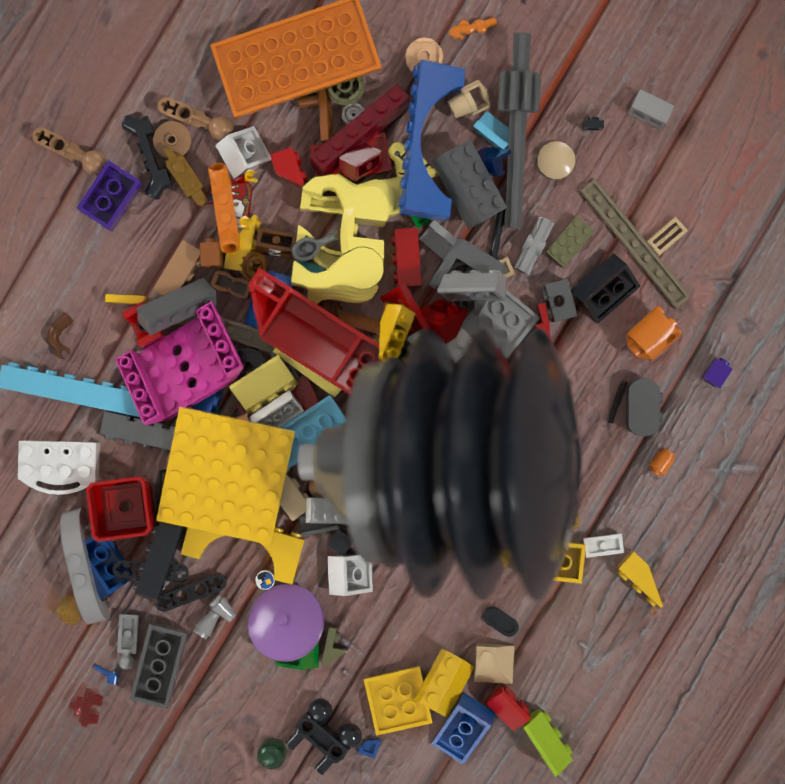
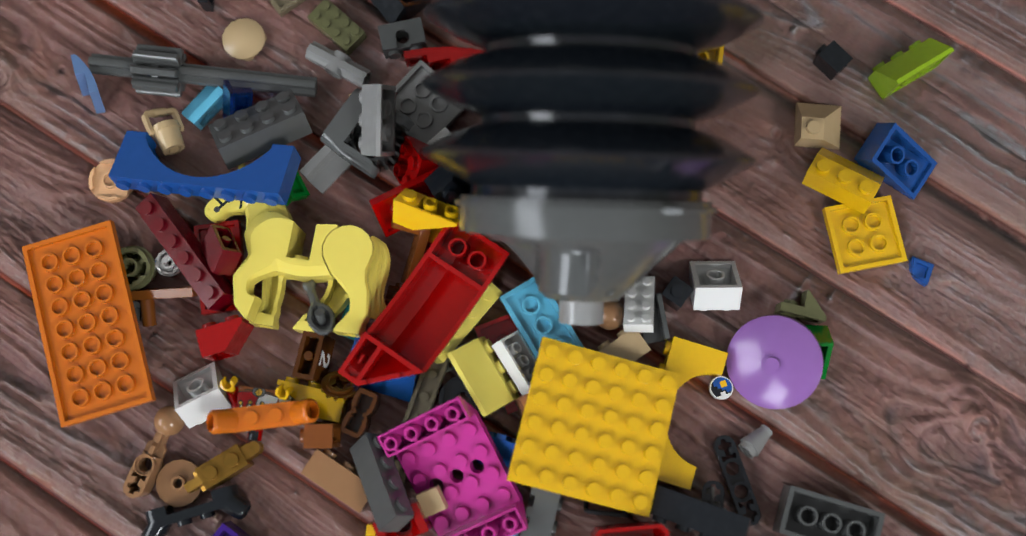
camera: 80 degrees left, 10 degrees down
light grey cone [194,610,219,640] -> none
clear green hair [257,738,287,770] -> none
black piece [285,698,362,775] -> none
red brick [391,228,422,288] -> none
orange animal [449,17,497,40] -> none
black tile [483,606,519,637] -> none
red slope [485,684,531,731] -> none
black bar [490,209,505,260] -> none
none -> medium blue slope [70,54,106,114]
none -> tan tile [416,485,449,517]
none -> black brick [812,40,853,81]

